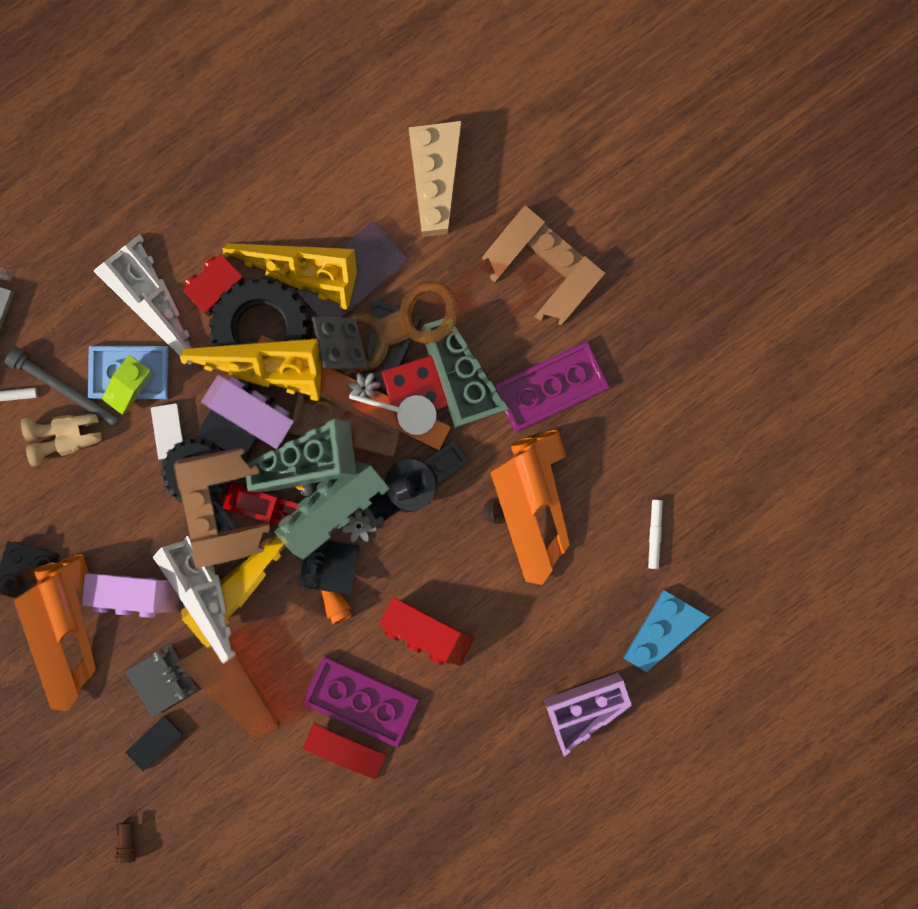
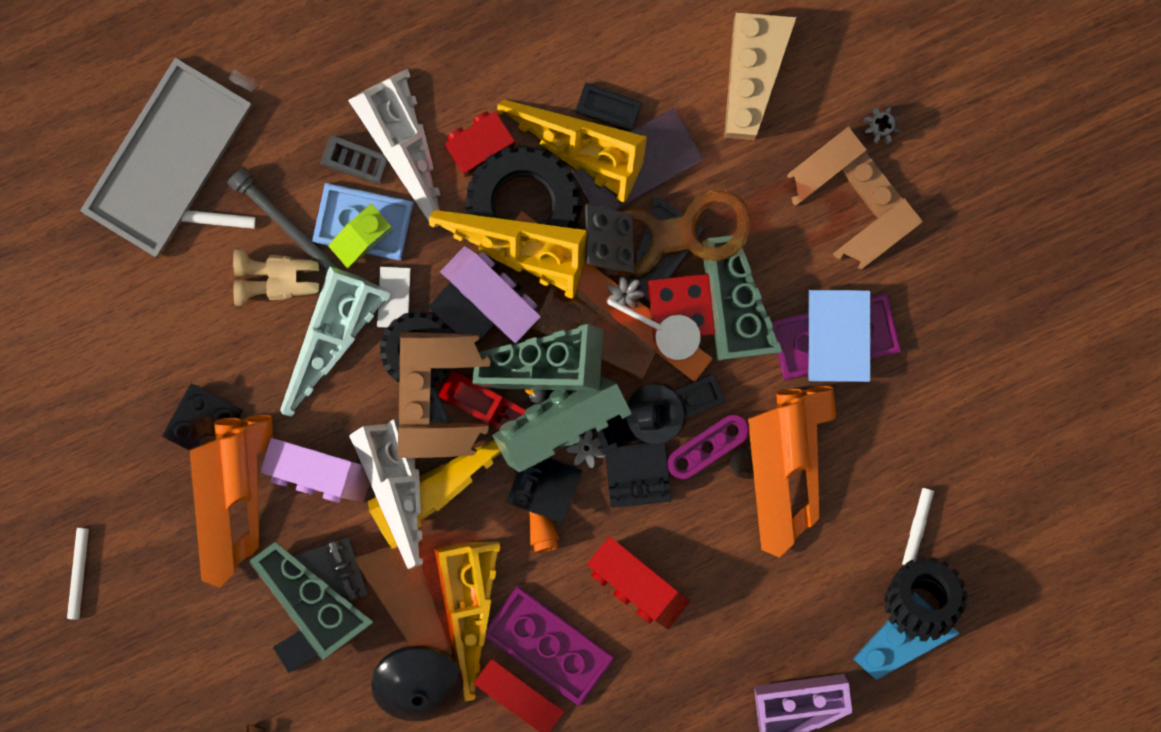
camera: 15 degrees right, 0 degrees up
none -> sand green wedge [250,542,373,661]
none -> light aqua wedge [280,266,391,417]
none -> flat silver slope [320,135,387,185]
none -> black dish [371,646,463,721]
none -> yellow wedge [434,542,500,702]
none -> black tile [575,83,642,132]
none -> black hinge [605,443,671,508]
none -> magenta plate [667,415,748,479]
none -> light blue tile [808,290,870,382]
none -> dark grey gear [863,107,901,144]
none -> black tyre [884,557,968,642]

